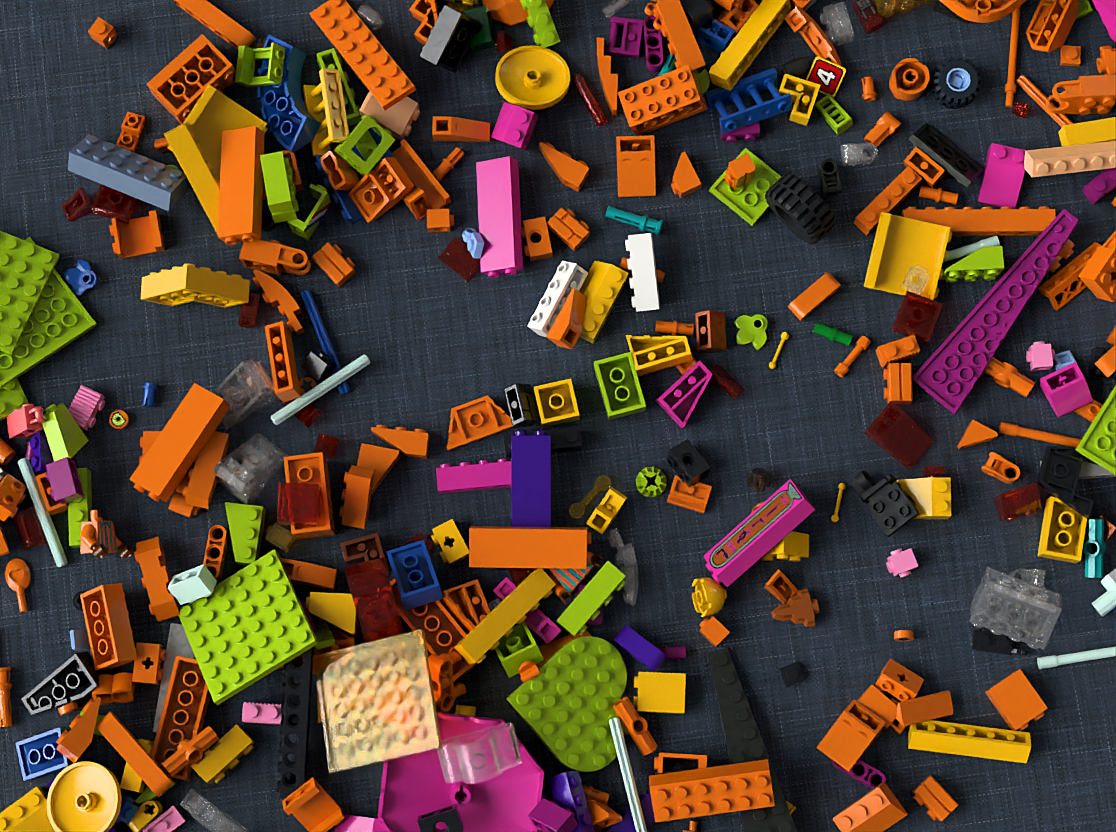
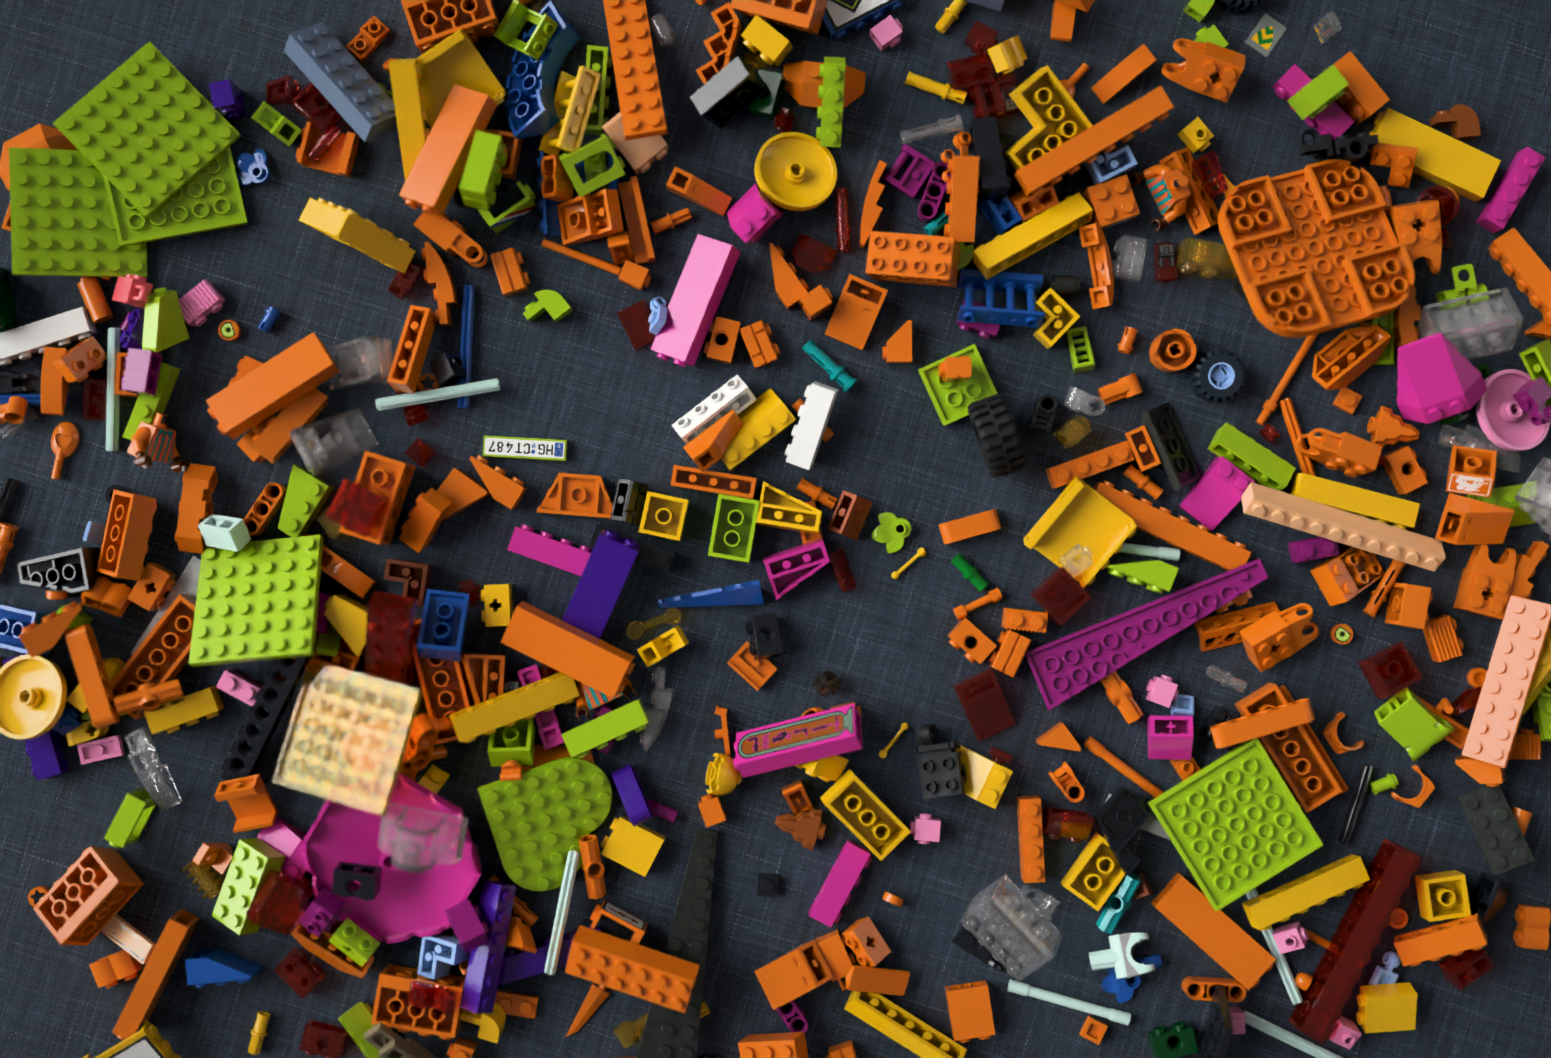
camera: 20 degrees right, 10 degrees up
lime gear [636,467,667,497] -> none
sticker [806,56,846,98] -> none
none -> dark purple brick [209,79,247,120]
none -> lime brick [251,101,302,147]
none -> clear red axle [306,125,342,163]
none -> tile [483,435,567,461]
none -> lime brick [523,290,573,323]
none -> orange bar [541,238,622,276]
none -> blue wedge [658,580,764,608]
none -> orange brick [671,465,757,499]
none -> orange piece [714,705,731,755]
none -> clear red slope [791,234,837,274]
none -> orange brick [799,285,833,321]
none -> dark pink brick [808,839,872,928]
none -> yellow brick [820,769,911,861]
none -> orange brick [947,617,997,664]
none -> orange brick [1016,795,1045,883]
none -> clear yellow brick [1052,415,1092,449]
none -> clear axle [1205,665,1247,693]
none -> lime brick [1207,422,1296,491]

